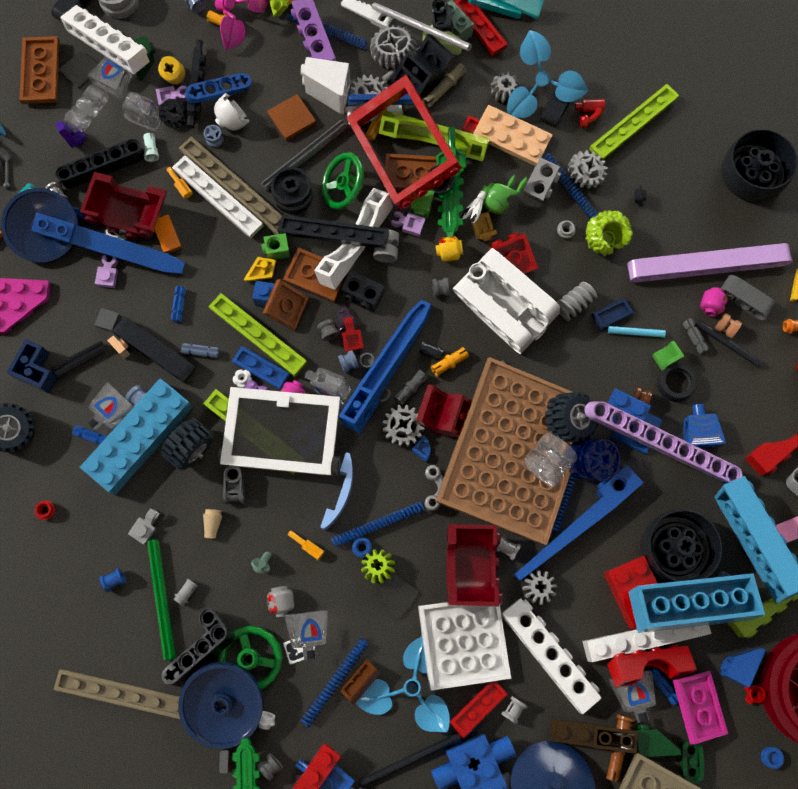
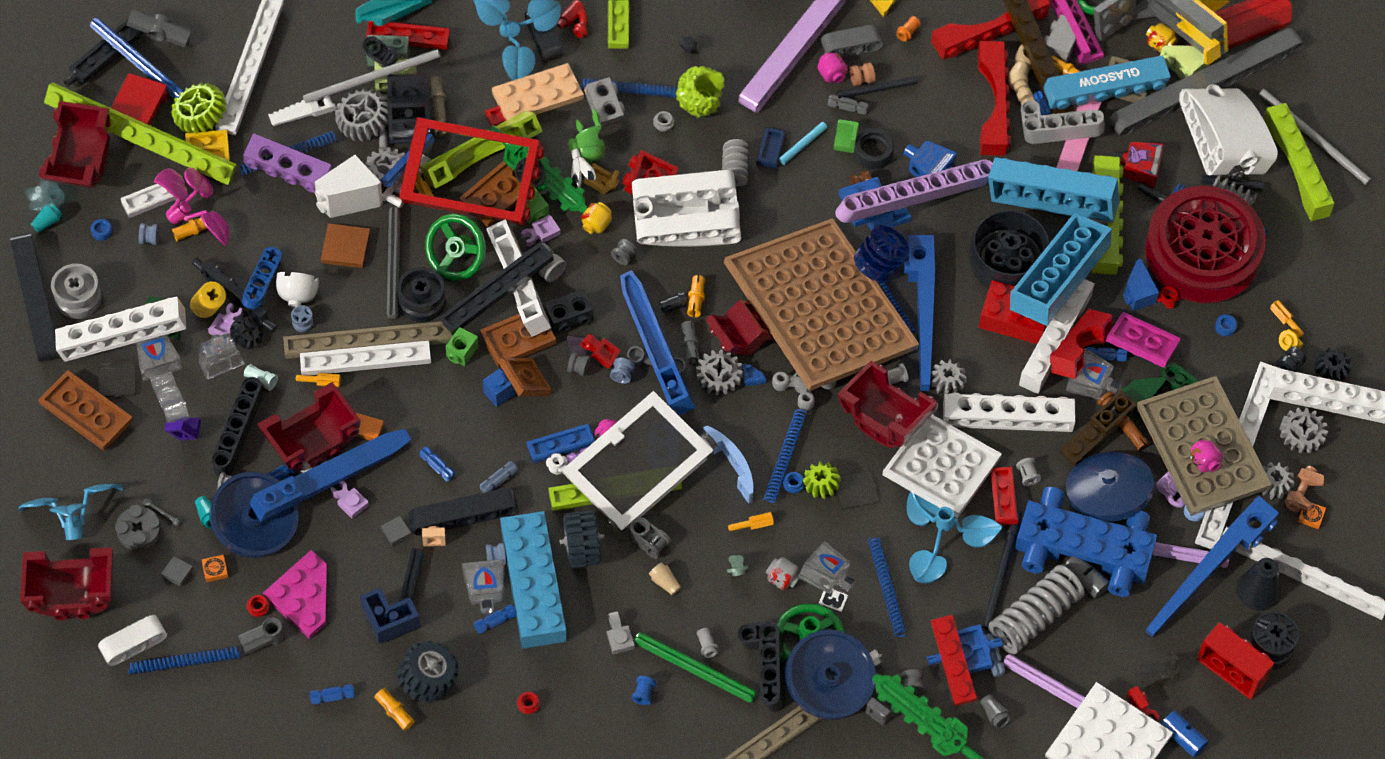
camera: 50 degrees left, 15 degrees down
lime plate [208,293,307,377] -> none
yellow piece [244,257,276,282] -> none
clear torso [304,367,351,405] -> none
reddish brown plate [340,659,381,705] -> none
light grey gear [490,72,520,104] -> none
clear wheel [523,433,578,486] -> none
black wheel [545,392,598,442] -> none
light grey gear [568,150,608,189] -> none

